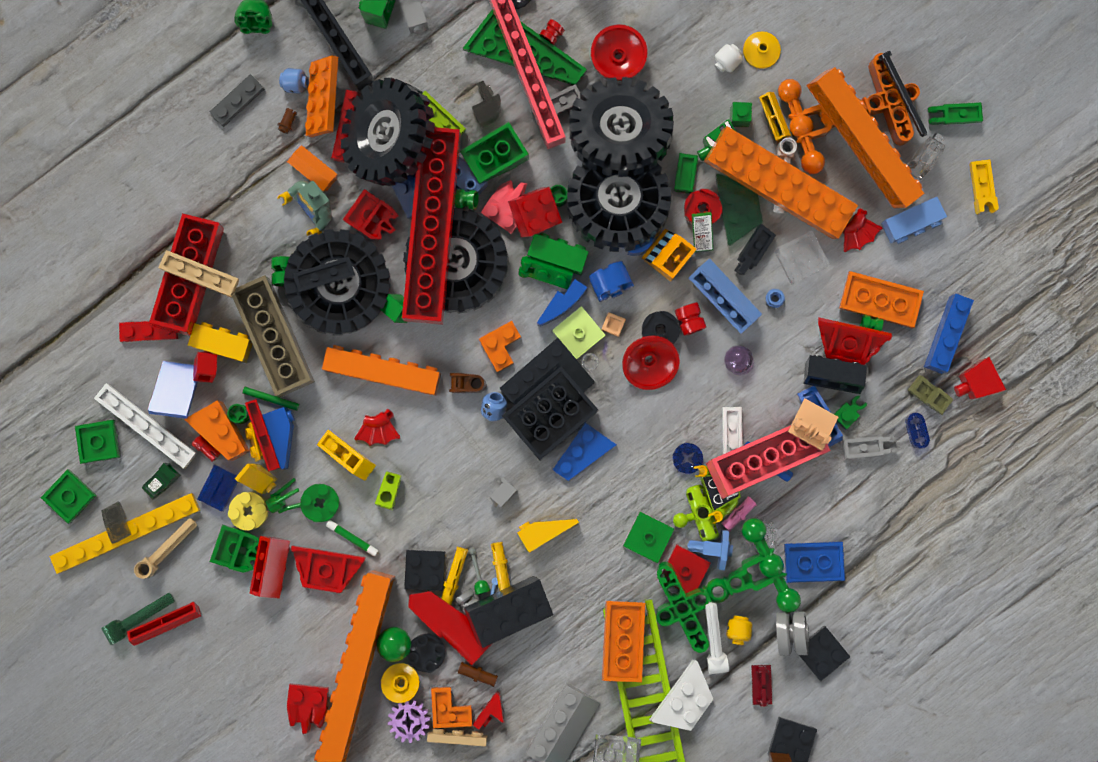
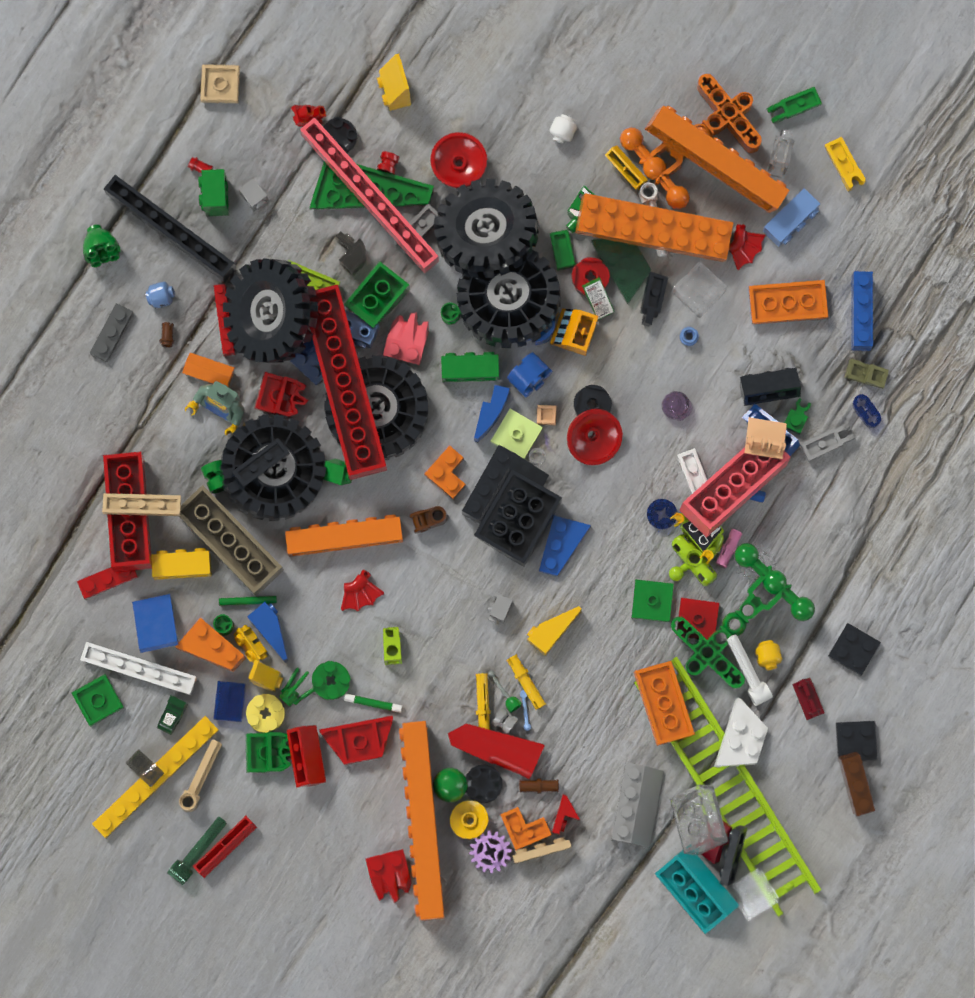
camera: 20 degrees left, 5 degrees down
green plate [41,469,97,524] -> none
red pin [191,435,221,462] -> none
red brick [193,351,217,383] -> none
red piece [245,399,280,472] -> none
orange plate [305,55,338,137] -> none
yellow slope [317,430,376,481] -> none
black plate [404,550,445,591] -> none
green wheel [454,189,479,210] -> none
black brick [464,576,554,648] -> none
medium blue head [481,392,507,421] -> none
red brick [508,187,563,237] -> none
green plate [518,256,574,290] -> none
red wheel [675,302,707,336] -> none
medium blue piece [687,530,733,570] -> none
medium blue brick [689,259,762,334] -> none
green brick [730,102,752,127] -> none
yellow dish [743,31,781,69] -> none
light grey wheel [776,611,809,656] -> none
blue tile [784,542,845,583] -> none
red wing [818,317,892,365] -> none
green wheel [860,315,884,331] -> none
black bar [878,51,927,137] -> none
red torso [954,357,1006,400] -> none

